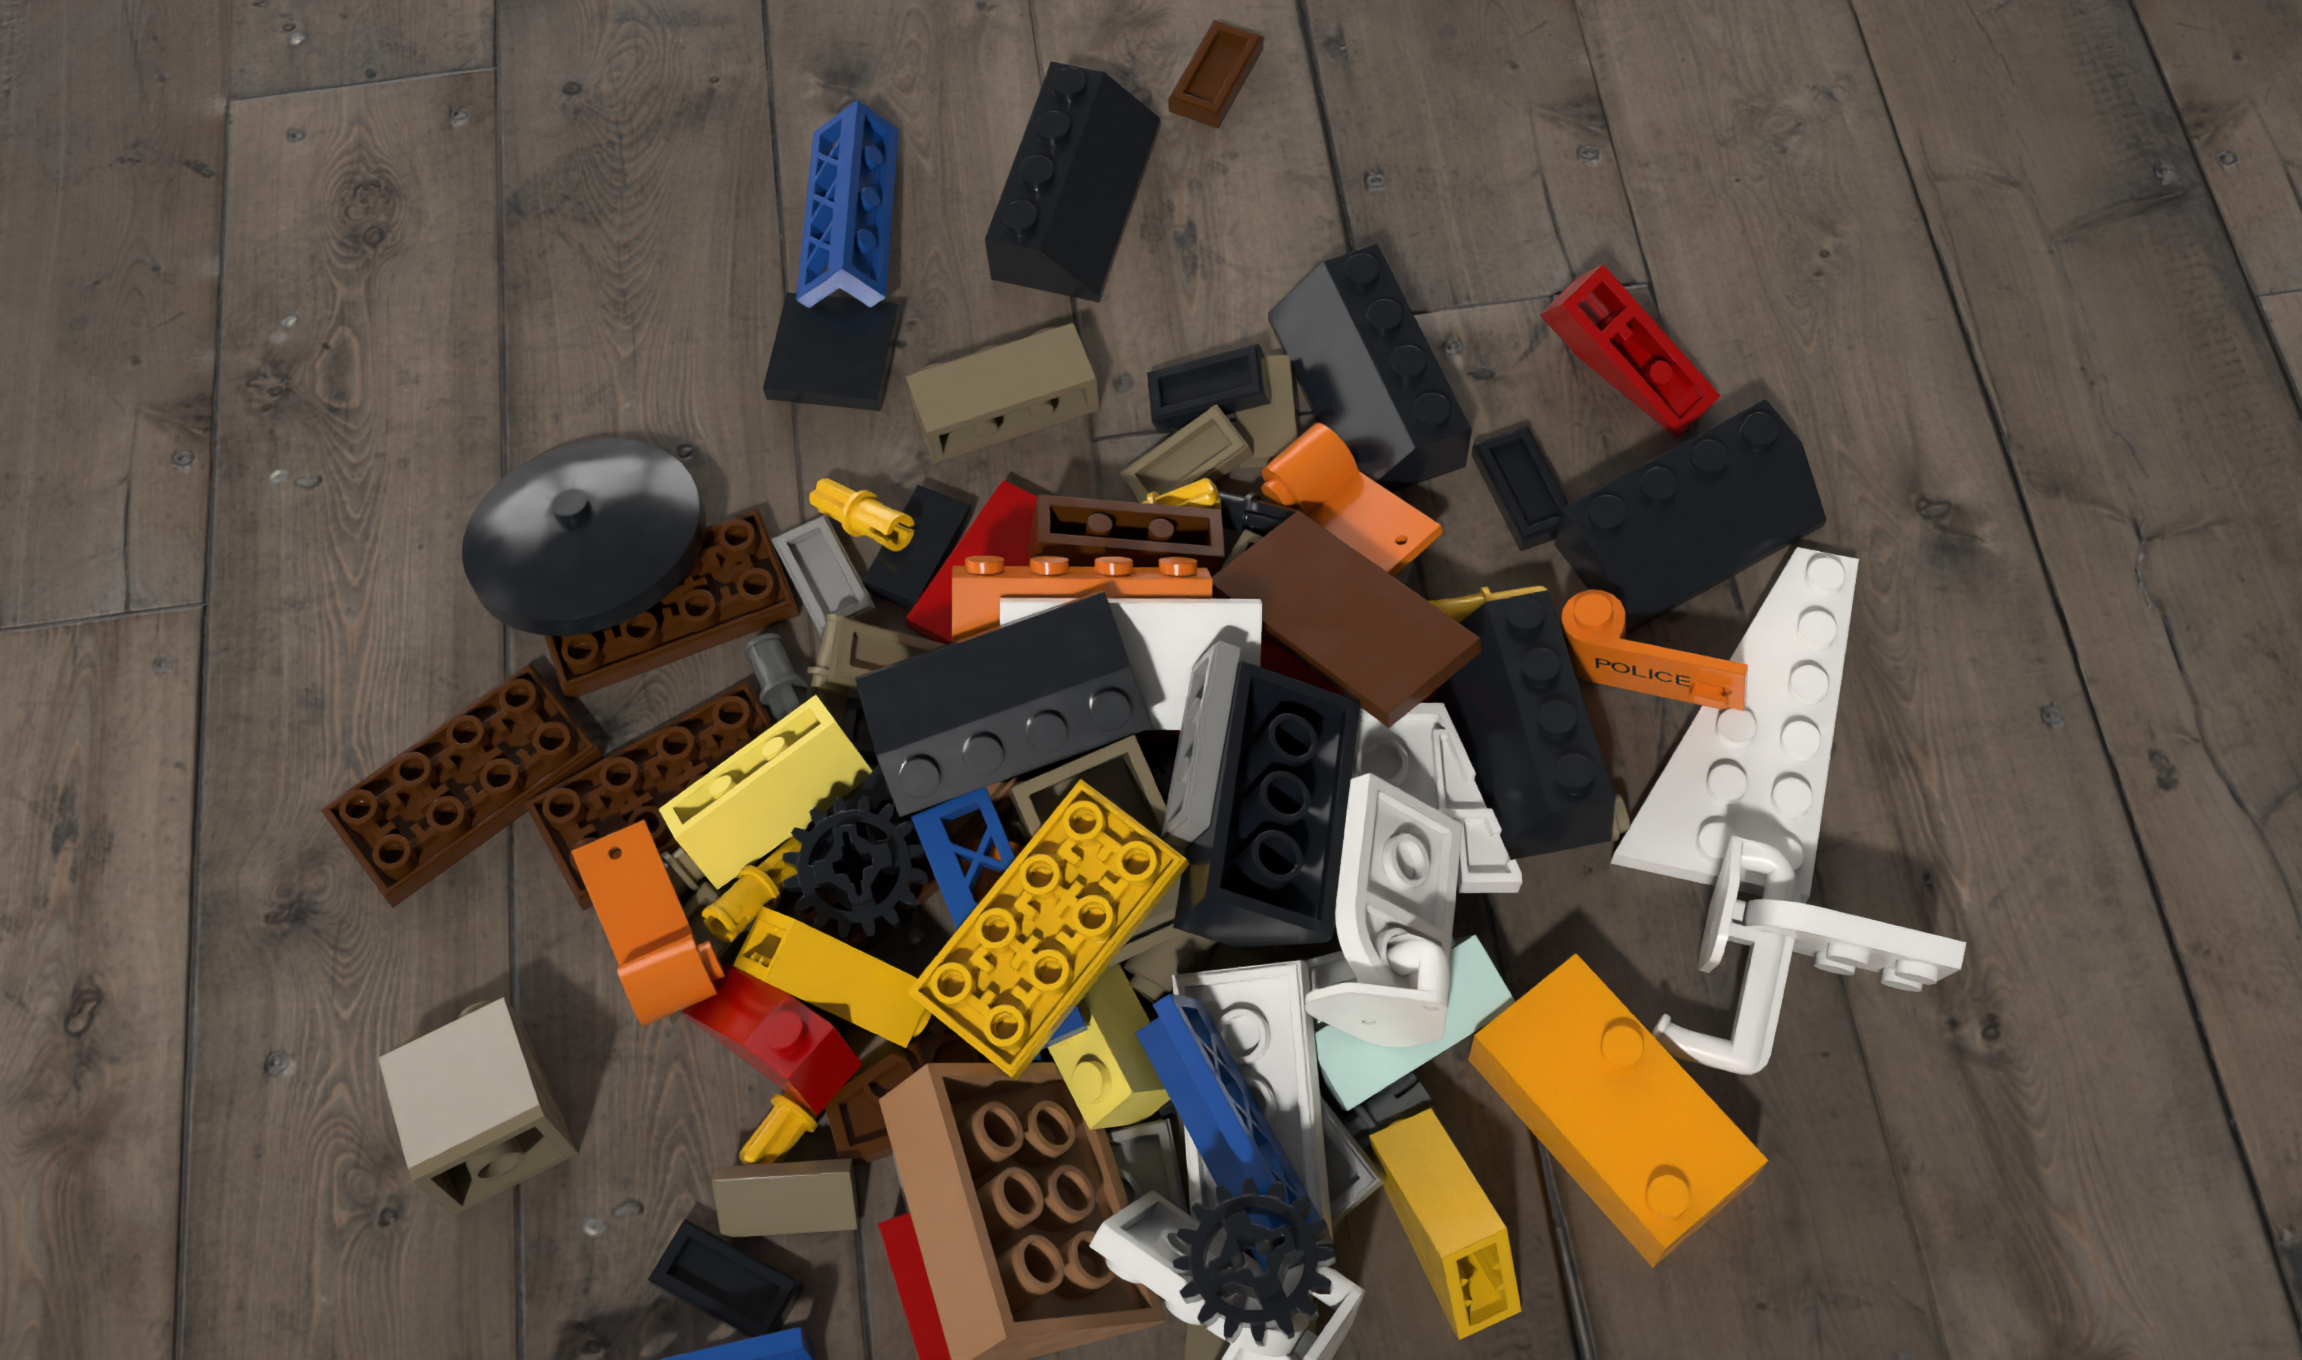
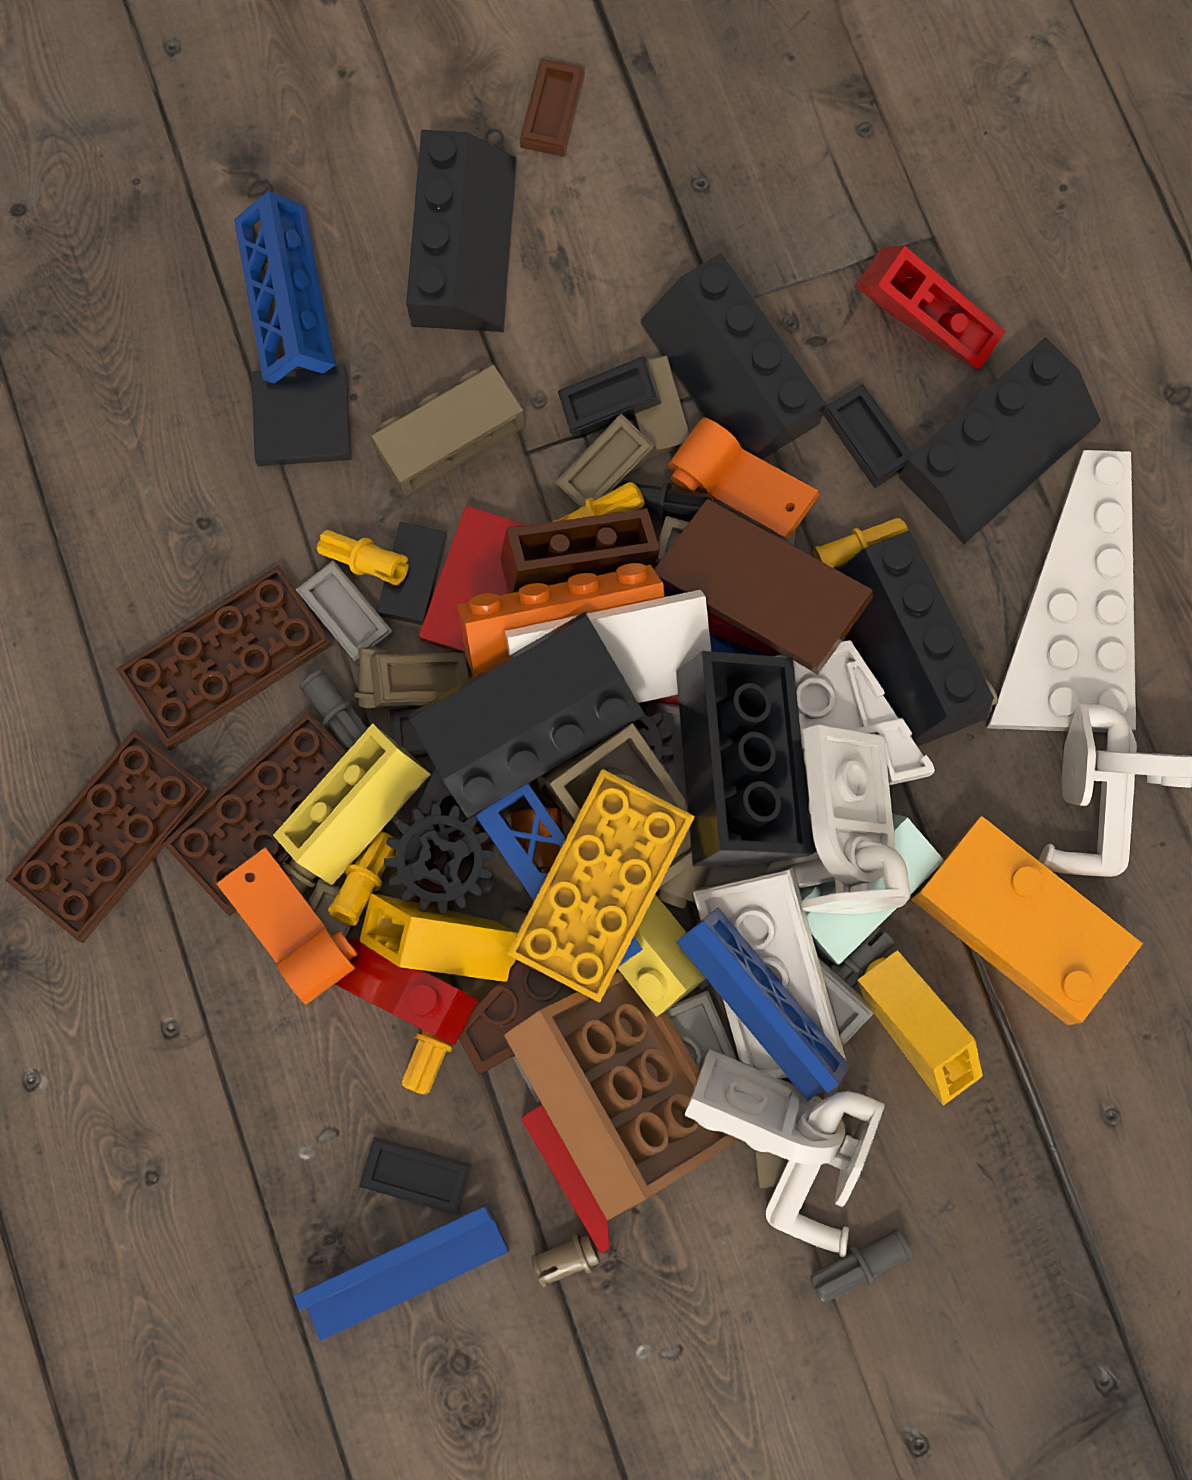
camera: 15 degrees left, 15 degrees up
slope [378,997,579,1216] -> none
black dish [462,439,706,636] -> none
dark tan tile [712,1158,860,1238] -> none
light grey tile [1161,640,1241,849] -> none
black gear [1173,1177,1336,1347] -> none
orange door [1561,590,1748,711] -> none

